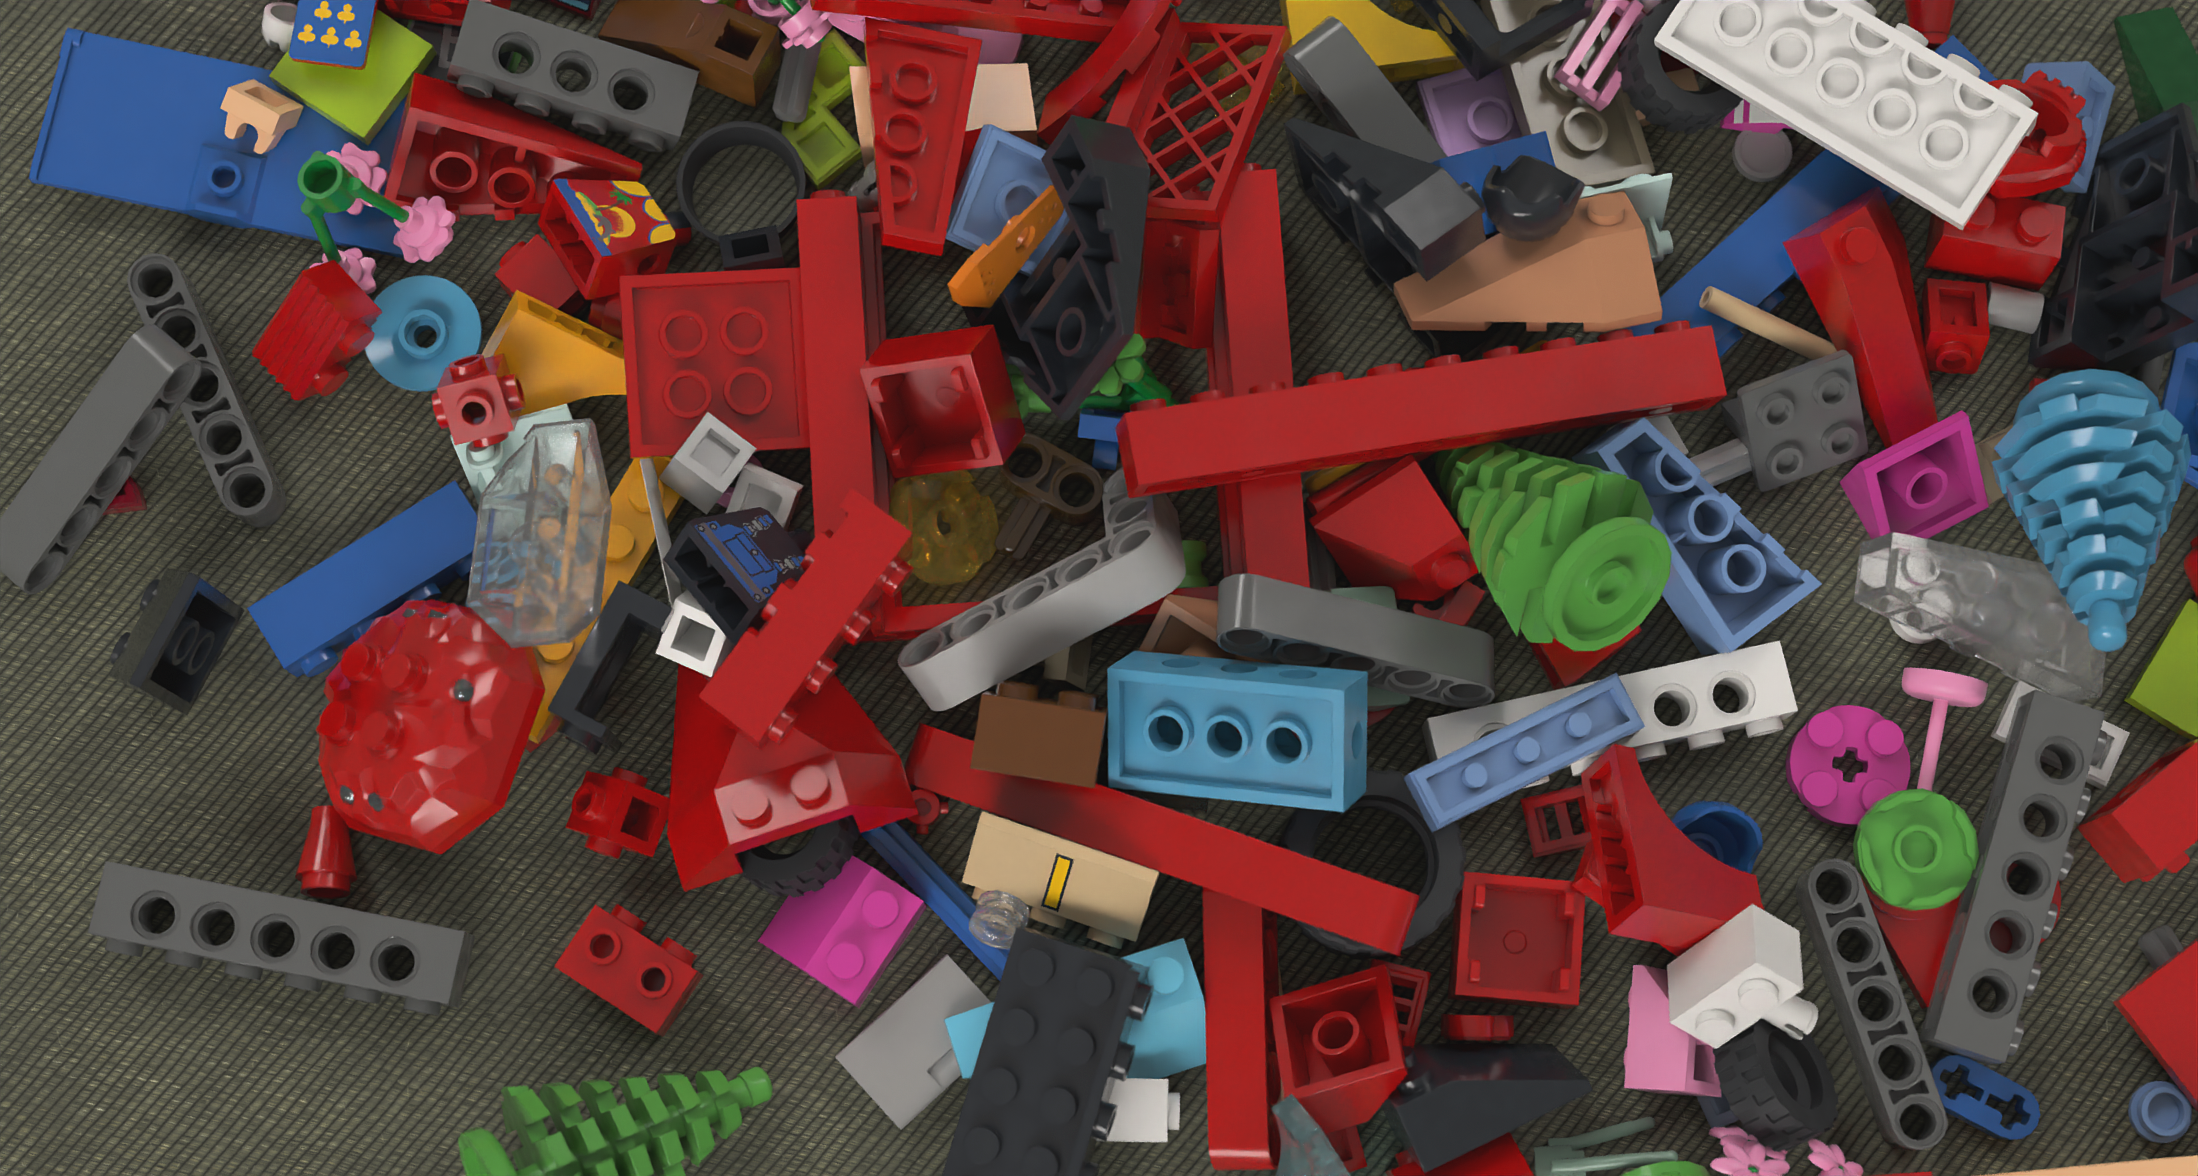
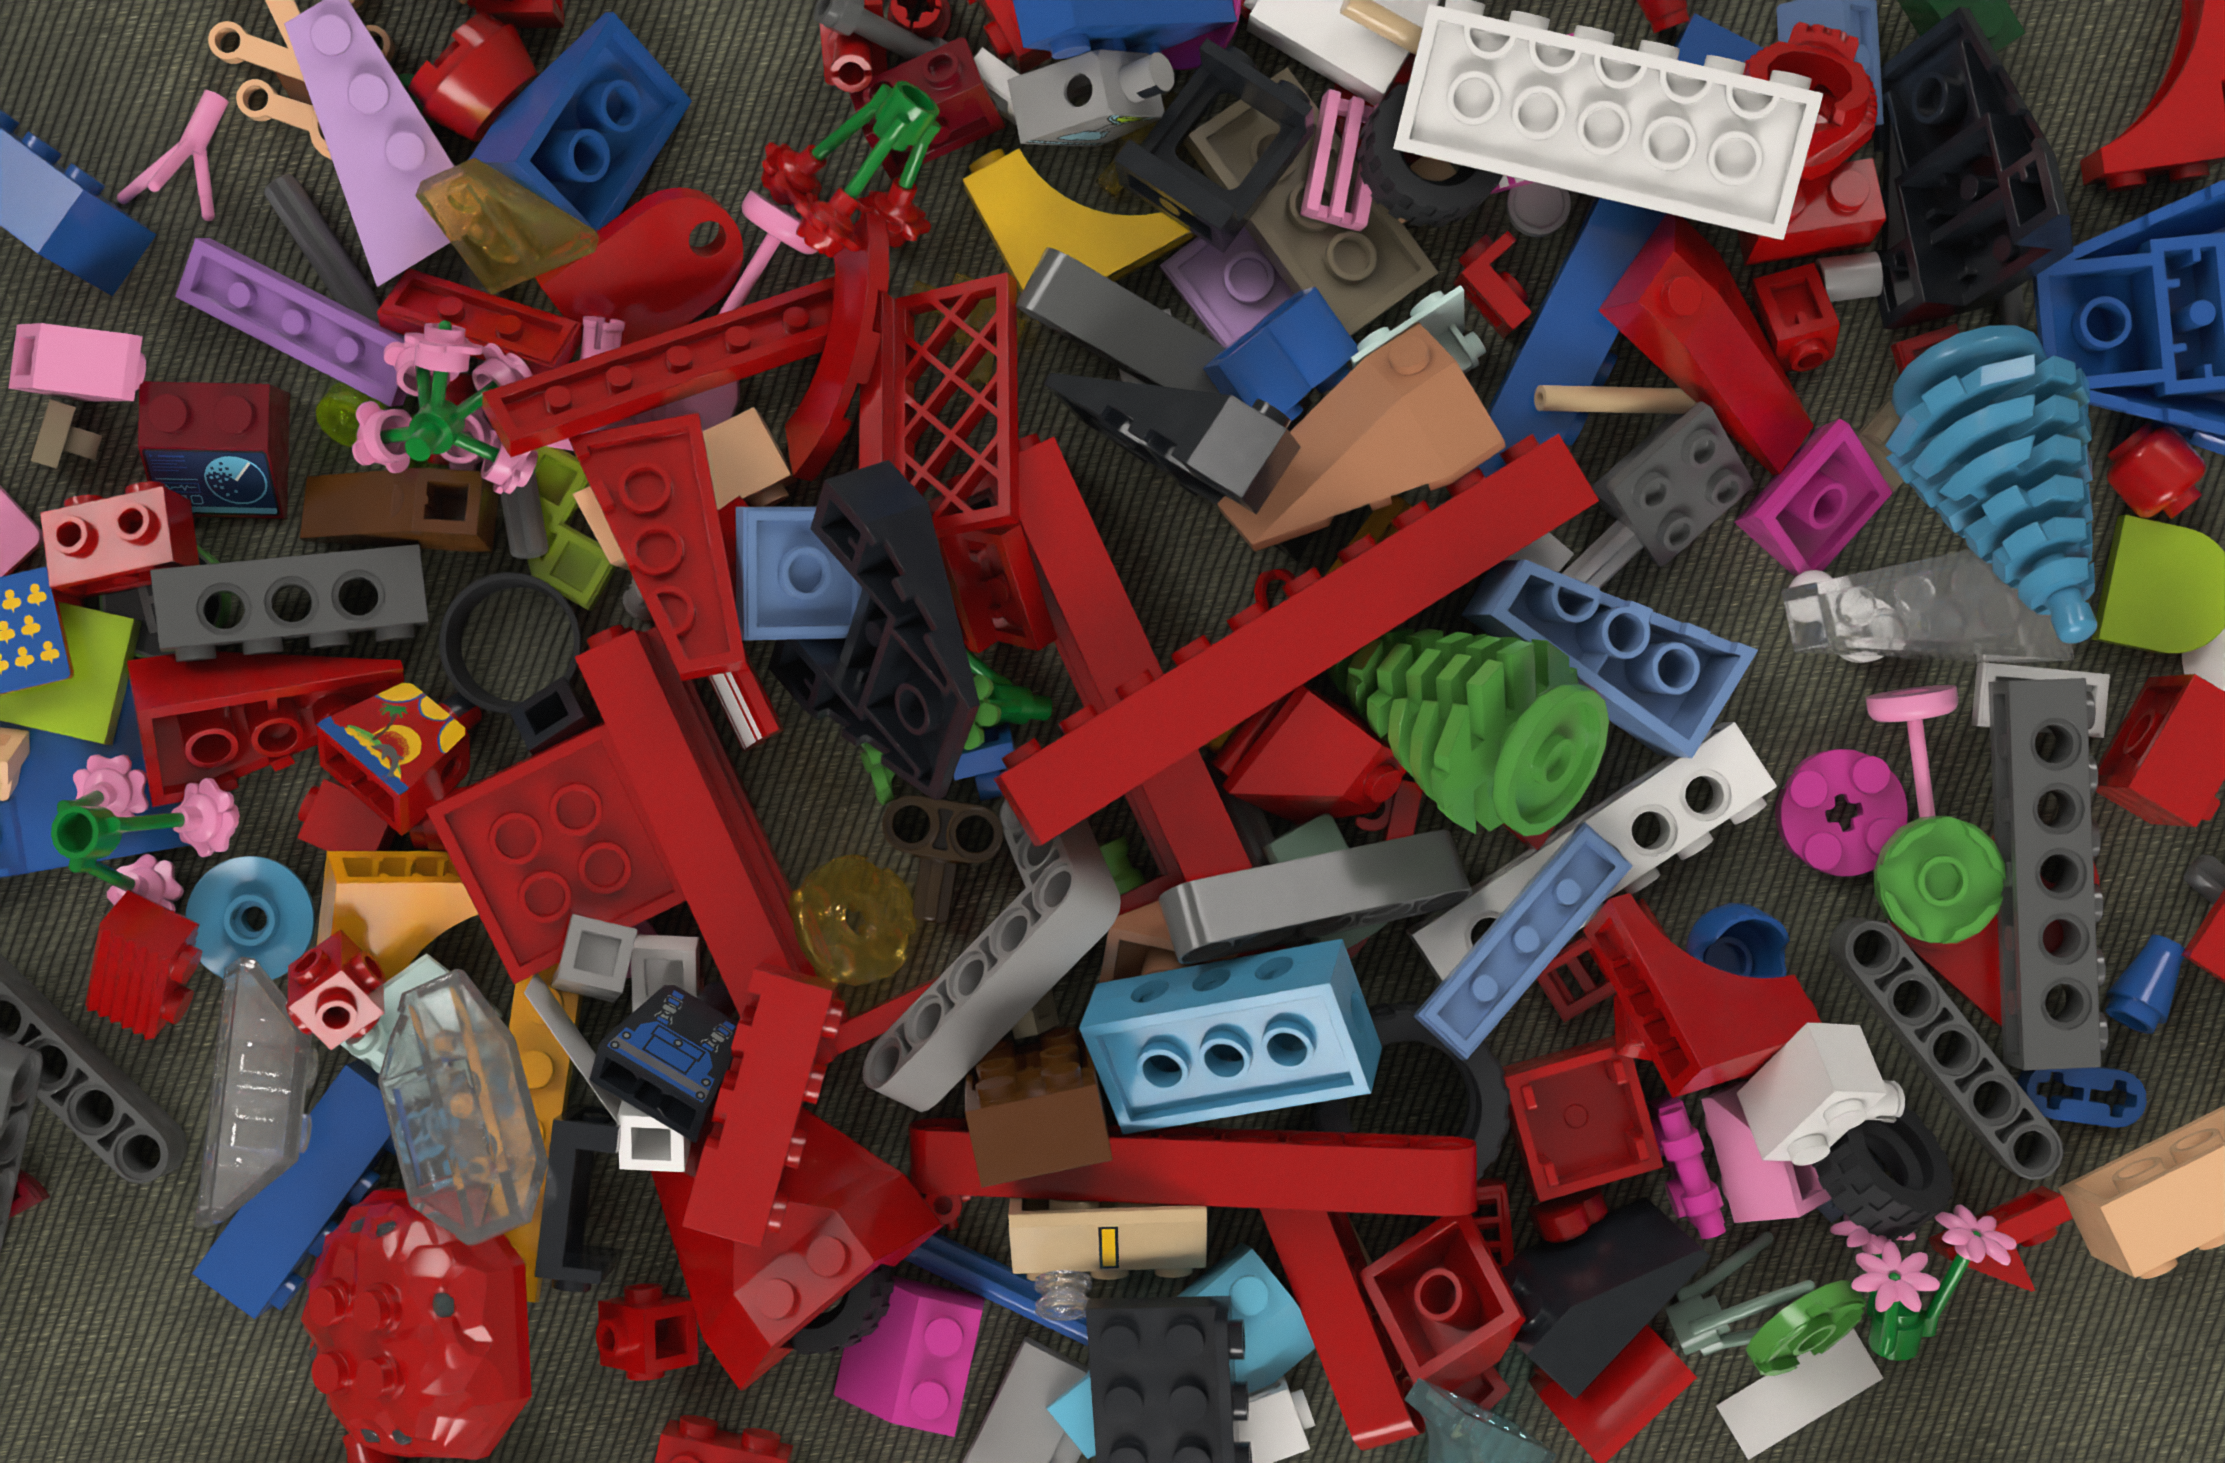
camera: 20 degrees left, 10 degrees up
black slope [108,568,245,715] -> none
red container [859,324,1026,478] -> none
orange piece [948,185,1064,308] -> none
black hair [1481,155,1585,242] -> none
none -> clear wedge [194,957,319,1228]
none -> red slope [706,647,784,753]
none -> red bracket [1453,231,1532,339]
none -> dark pink plate [1647,1094,1726,1239]
none -> blue cone [2105,935,2185,1034]

